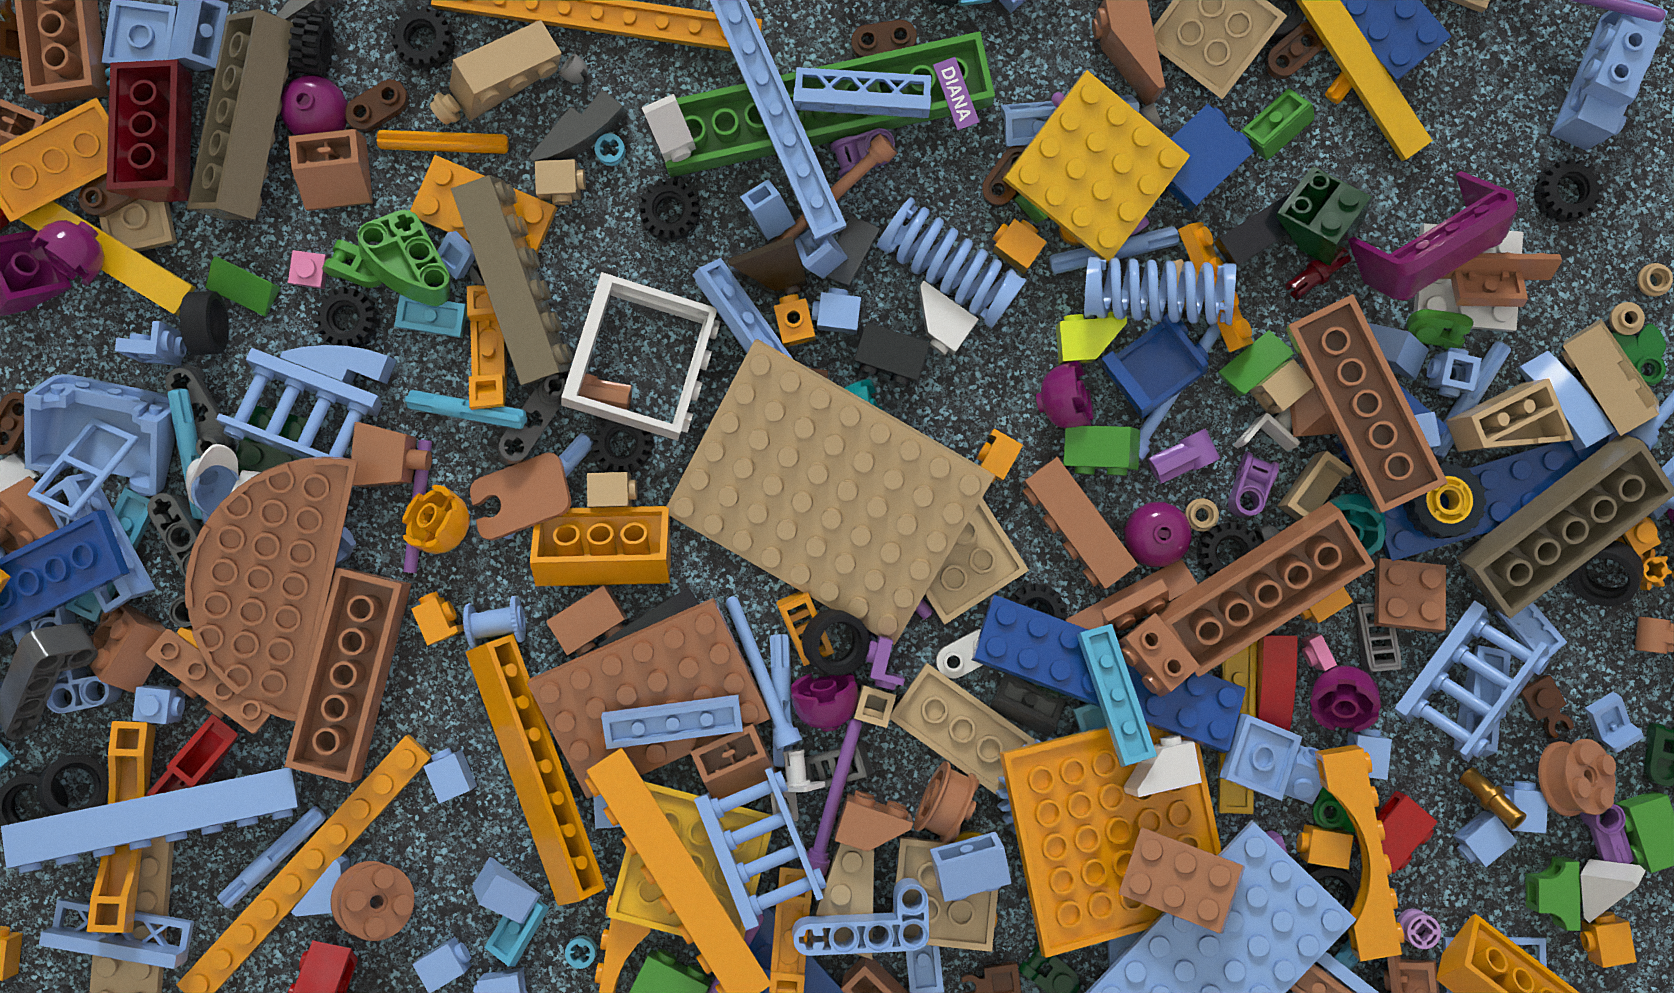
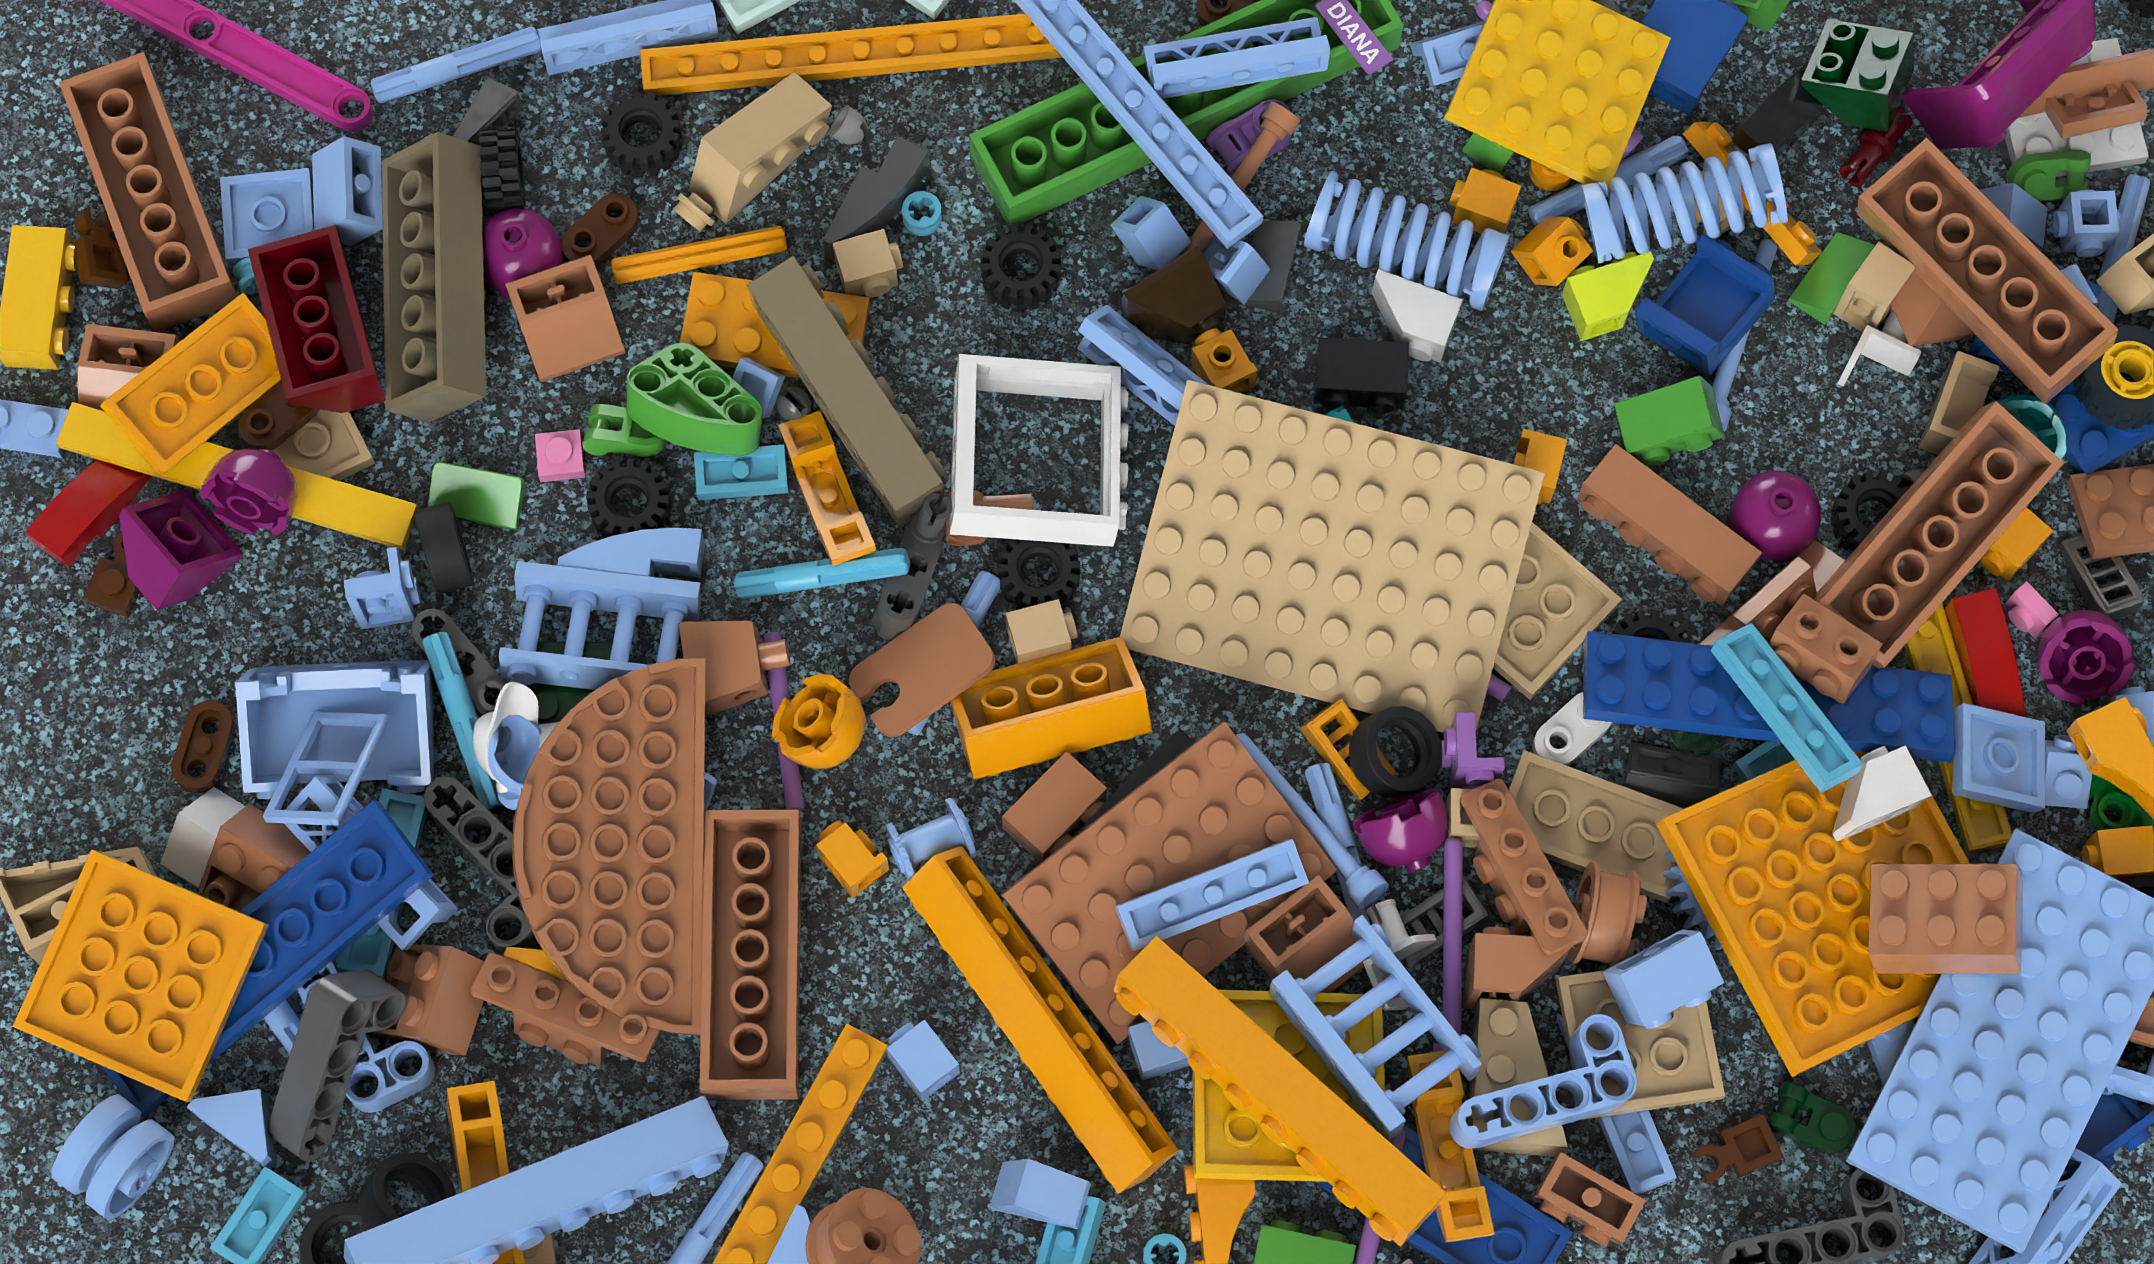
camera: 20 degrees left, 15 degrees down
light blue brick [132,684,185,724] -> none
red slope [146,714,240,796] -> none
white slope [642,94,696,162] -> none
light blue brick [811,288,861,334] -> none
reddish brown plate [981,145,1026,207] -> none
magenta cylinder [1036,361,1094,429] -> none
medium lavender piece [1147,428,1220,484] -> none
tan plate [1185,498,1219,532] -> none
medium lavender piece [1228,451,1279,518] -> none
none -> nougat bracket [1460,779,1588,955]
none -> light orange brick [1511,216,1593,286]

